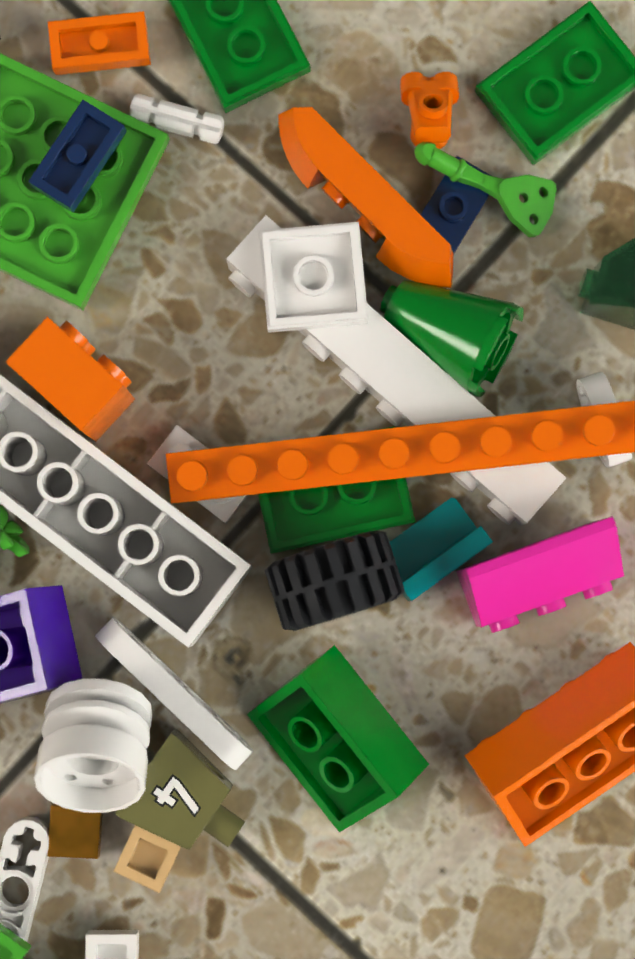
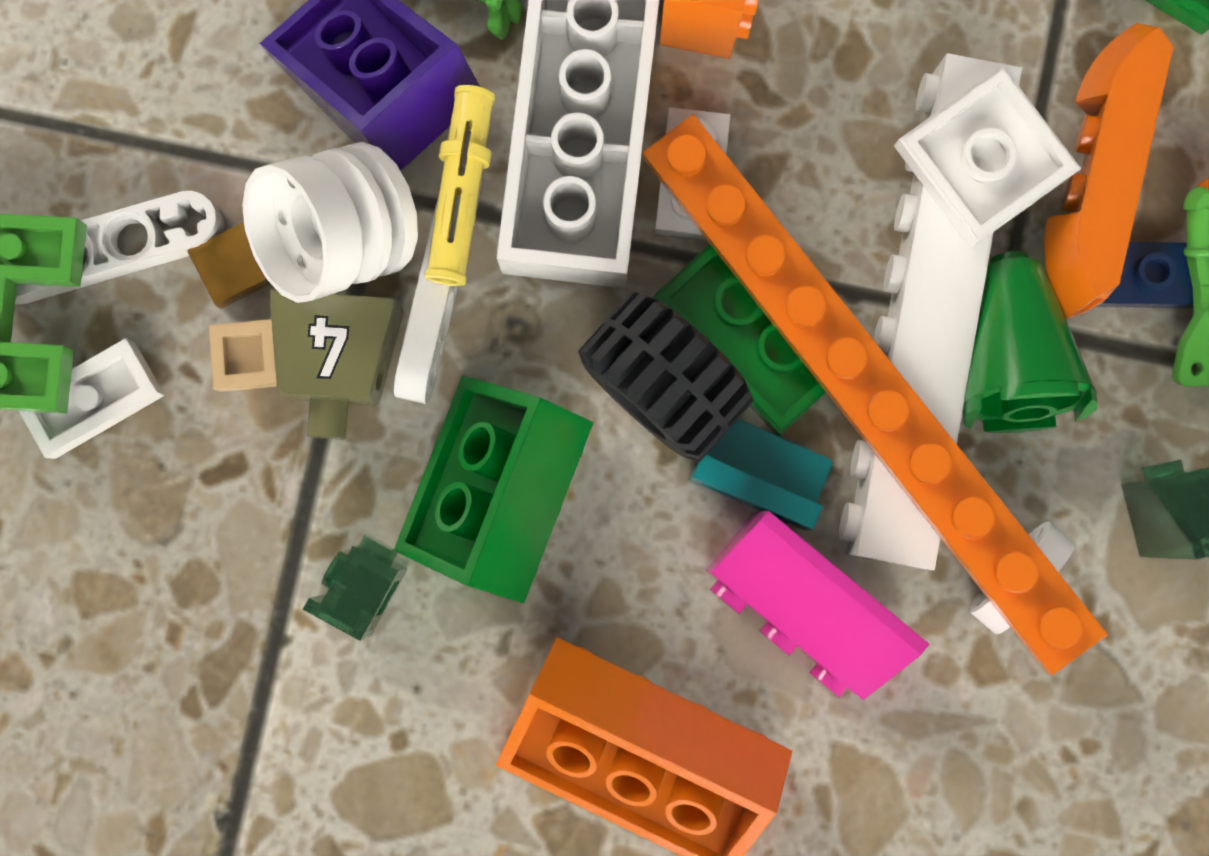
camera: 60 degrees right, 0 degrees up
none -> clear green brick [303,534,408,641]
none -> light yellow pin [424,85,495,286]

